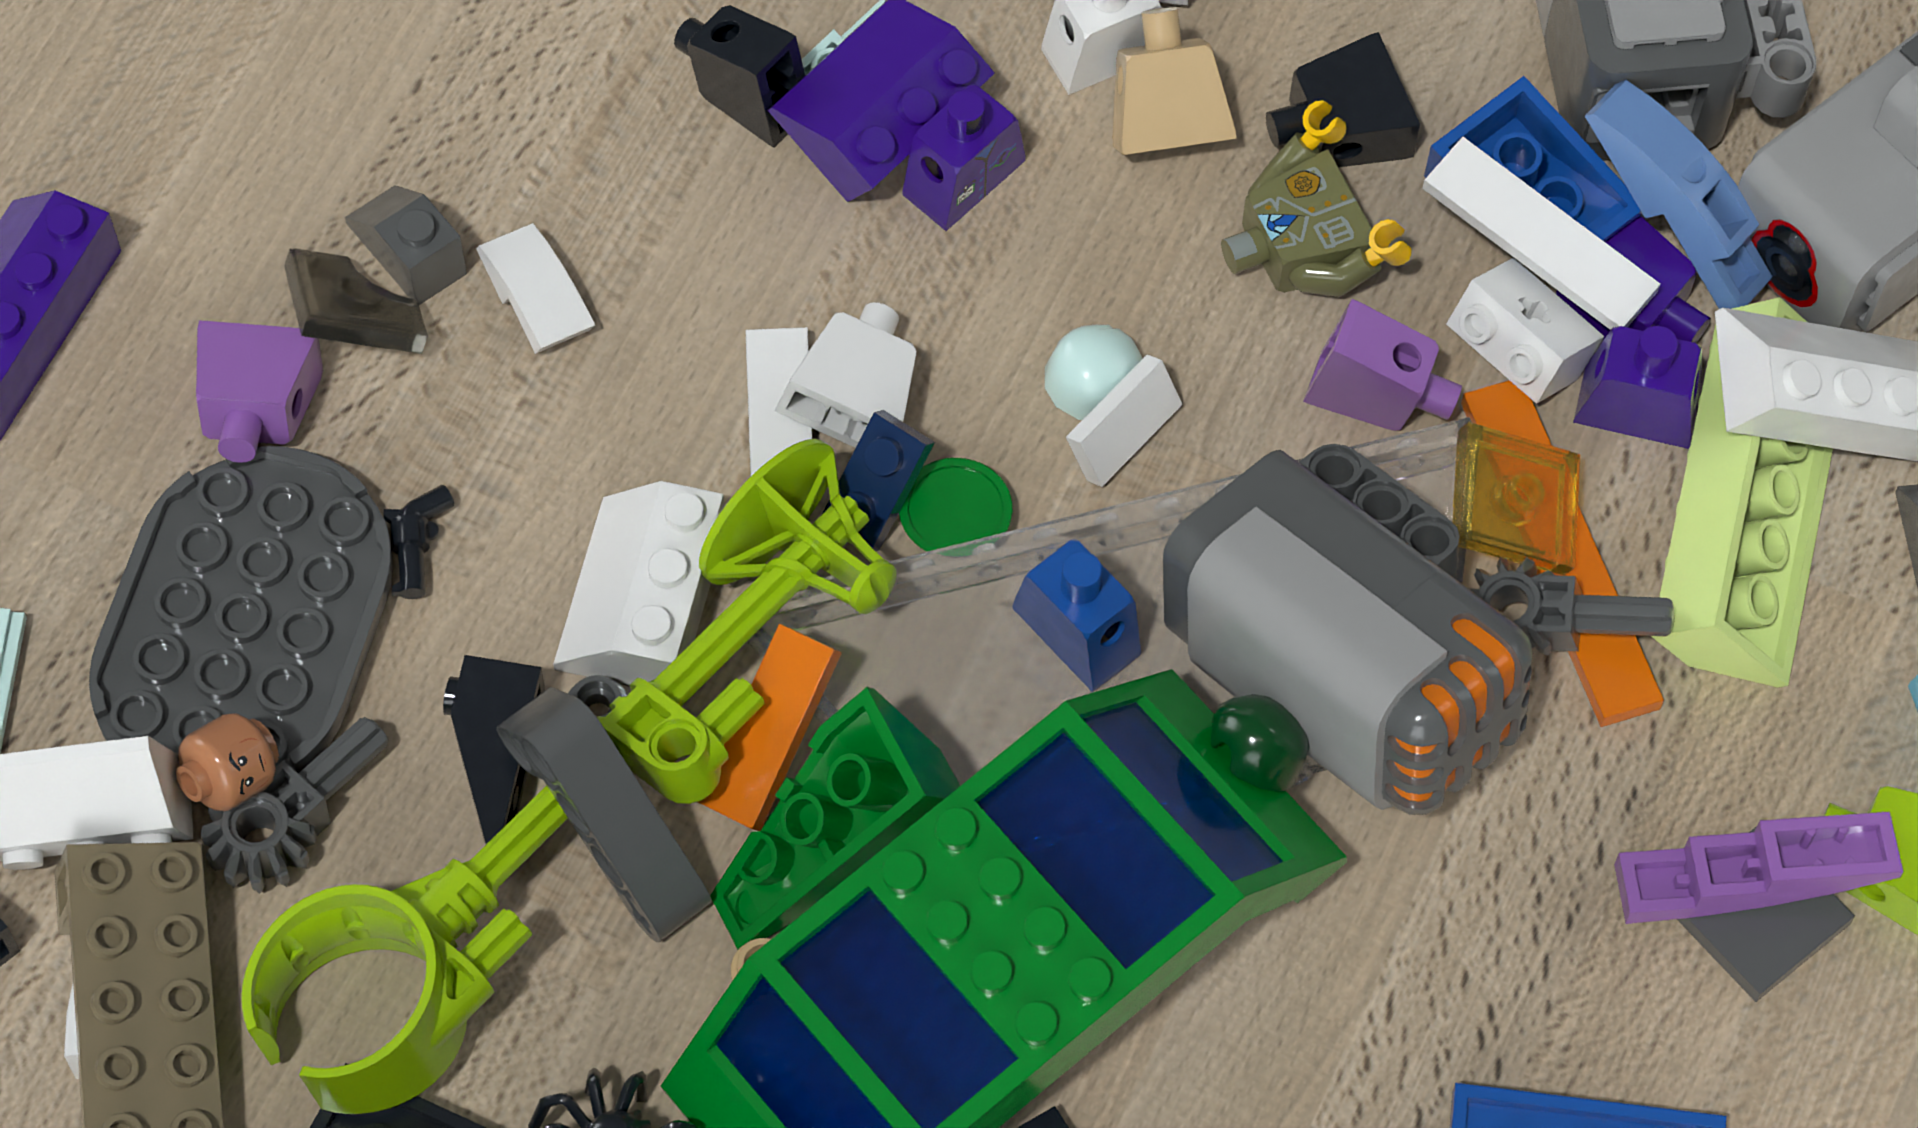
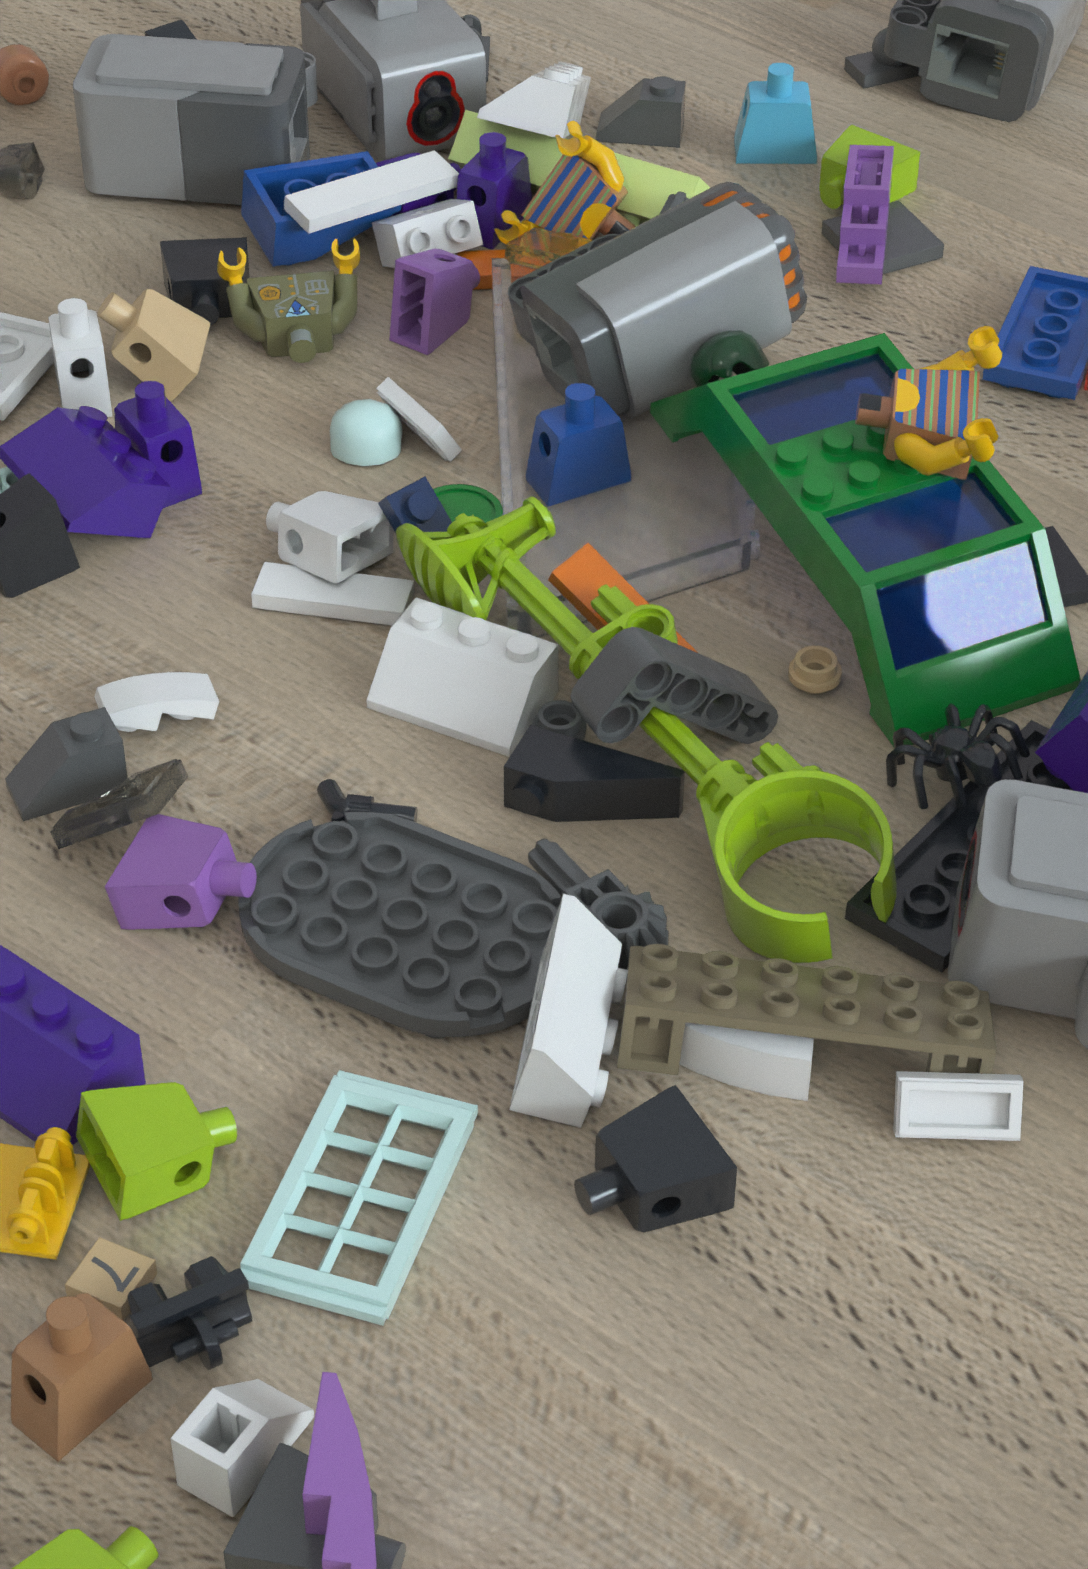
camera: 75 degrees left, 20 degrees down
nougat head [176,713,279,811] -> none
green wedge [710,687,960,950] -> none
medium blue slope [1585,80,1773,309] -> none
none -> torso [494,121,636,248]
none -> torso [855,326,1002,480]

